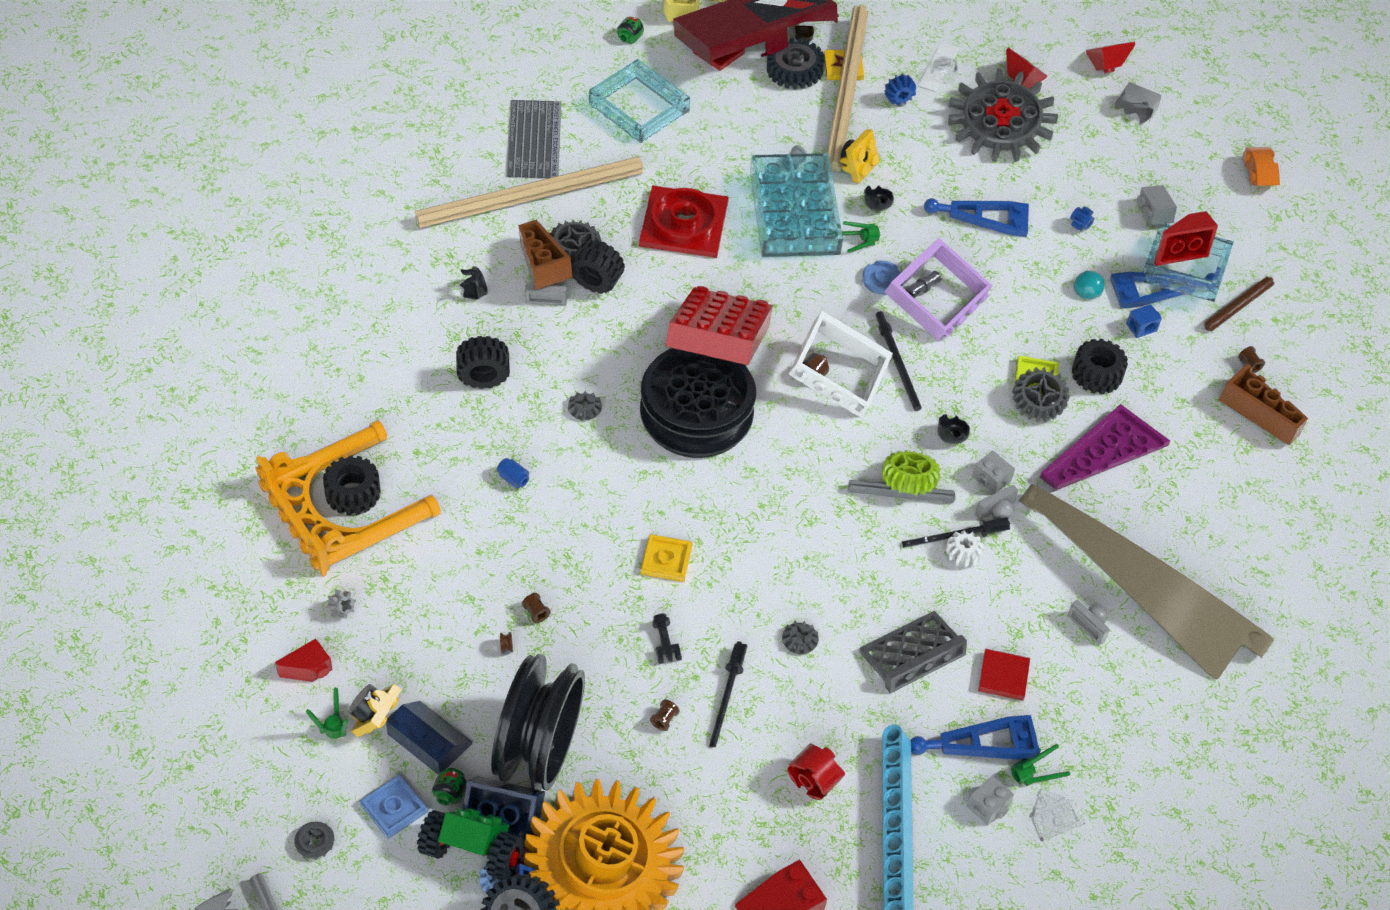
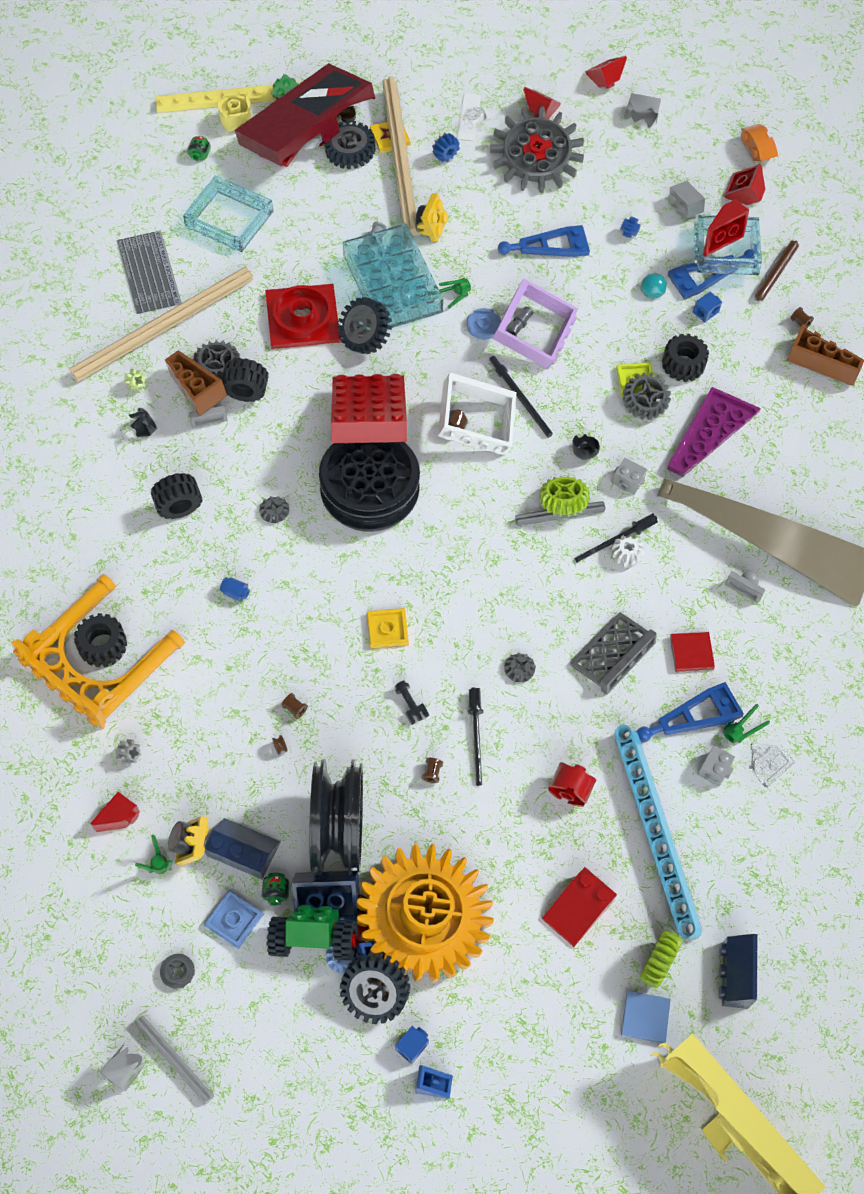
camera: 15 degrees left, 10 degrees up
black hair [864,185,894,211] -> none
light grey tile [975,485,1018,520] -> none
none -> yellowish green gear [123,369,147,391]
none -> wheel [338,297,392,354]
none -> red slope [724,164,766,205]

